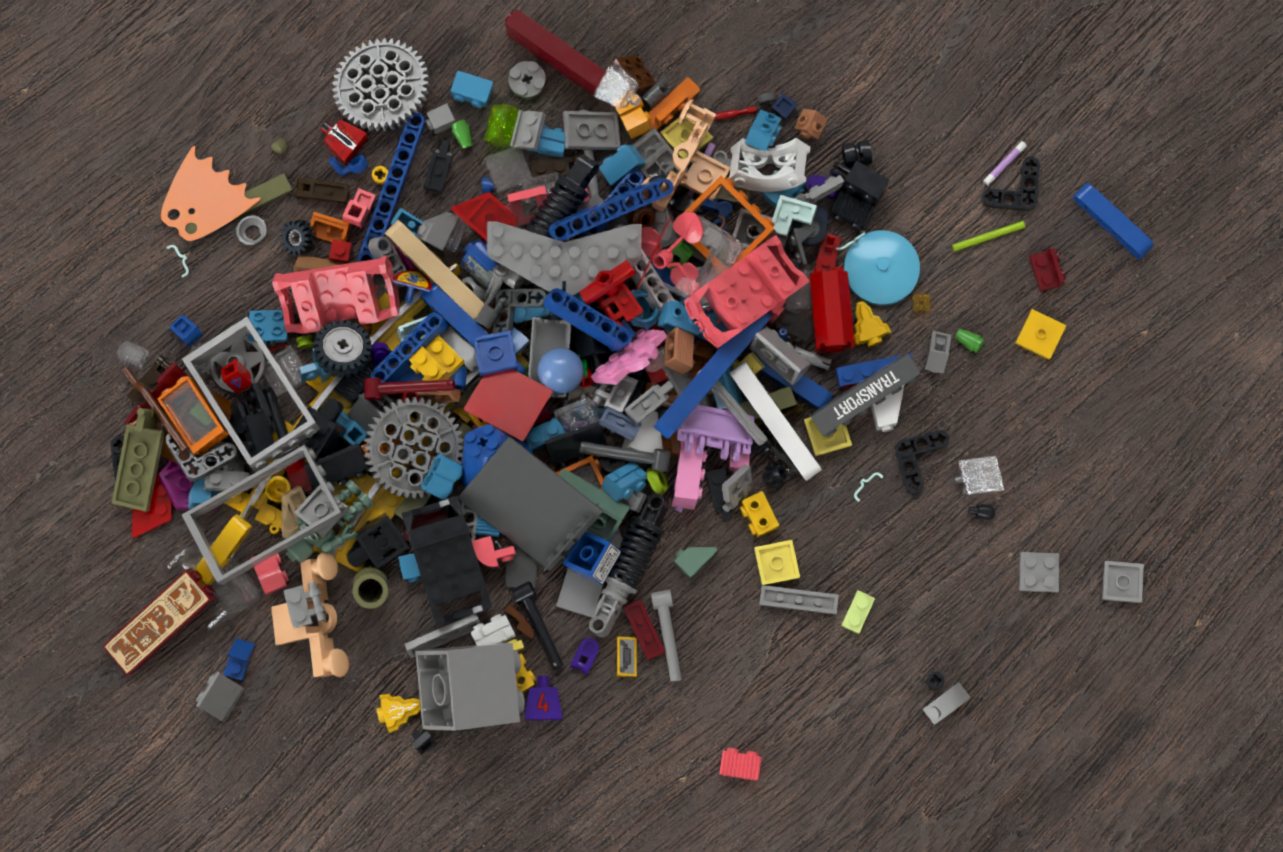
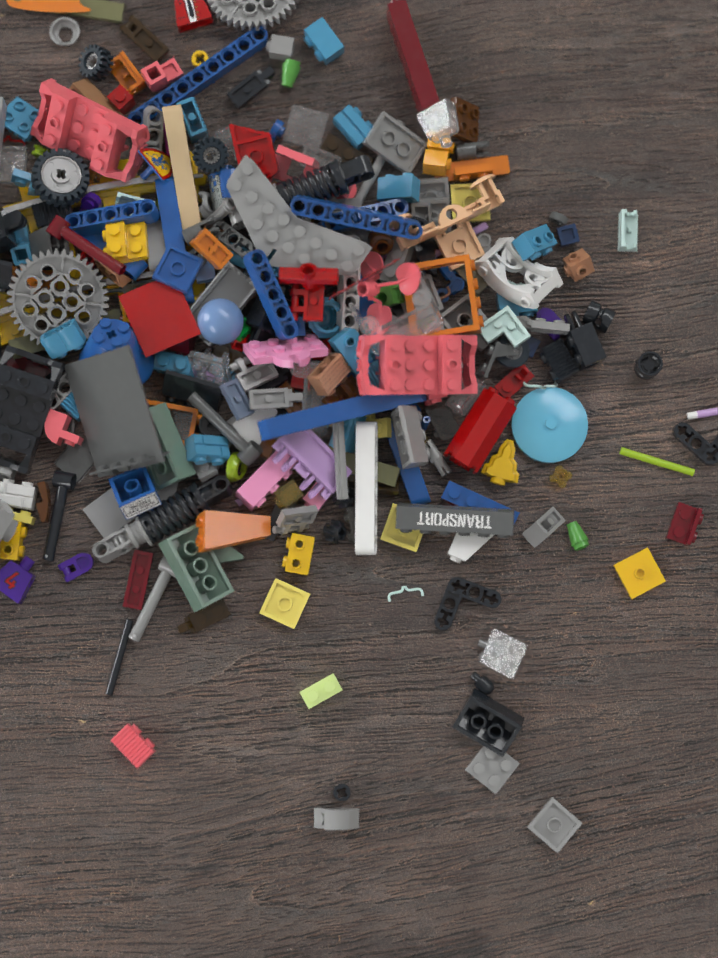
camera: 35 degrees right, 5 degrees up
blue plate [328,155,368,176] -> none
light grey slope [416,212,459,250] -> none
clear neon green brick [484,104,519,147] -> none
light grey plate [508,61,546,99] -> none
light grey plate [510,110,546,150] -> none
slope [617,637,637,677] -> none
red piece [715,107,757,121] -> none
light grey plate [759,585,839,615] -> none
none -> black bar [105,619,133,696]
none -> sand green slope [158,524,234,613]
none -> dark brown hinge [177,598,231,634]
none -> orange hinge [189,228,234,270]
none -> black bush [192,136,229,173]
none -> orange slope [196,510,271,553]
none -> clear yellow brick [273,479,304,509]
none -> black slope [452,688,525,757]
none -> light aqua hinge [618,209,638,252]
none -> black wheel [634,351,663,380]

